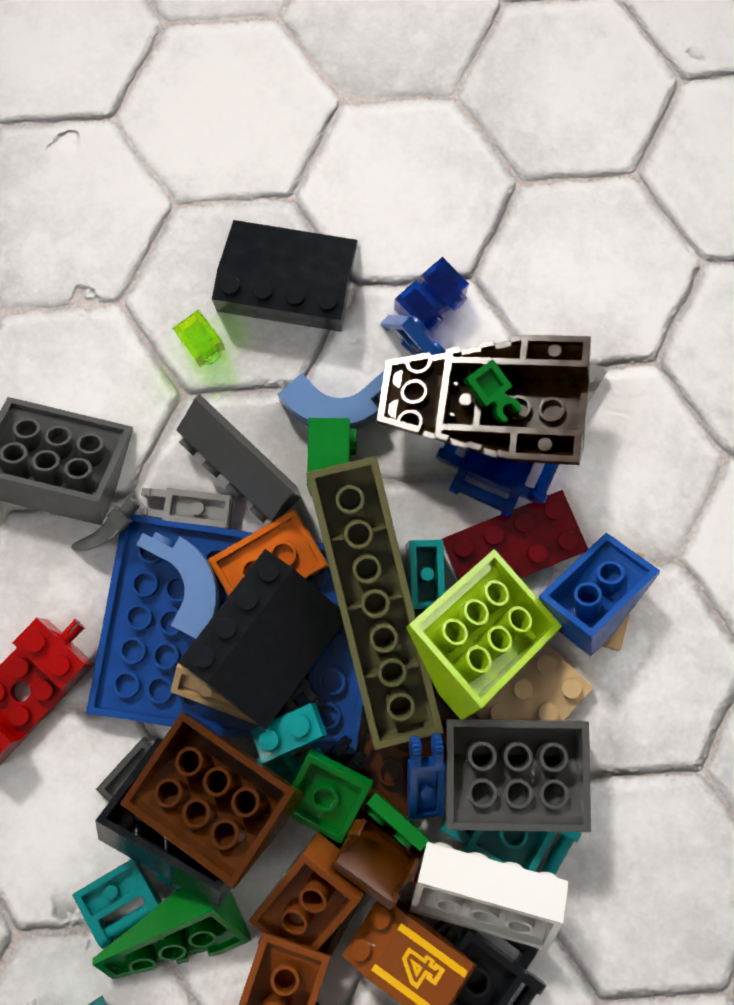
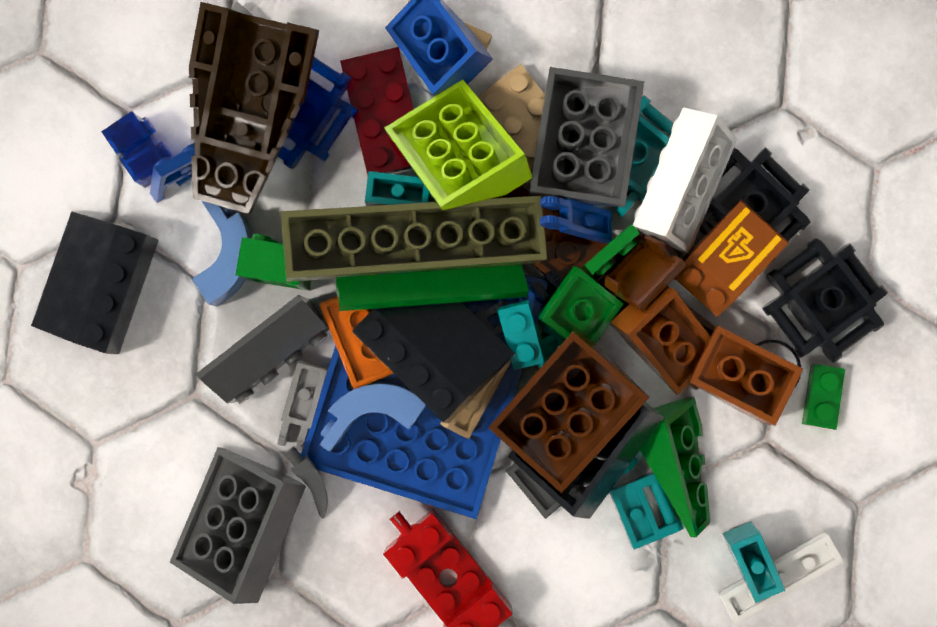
camera: 80 degrees left, 5 degrees up
clear neon green brick [172,309,225,367] -> none
green plate [463,359,522,424] -> none
none -> green tile [335,265,529,311]

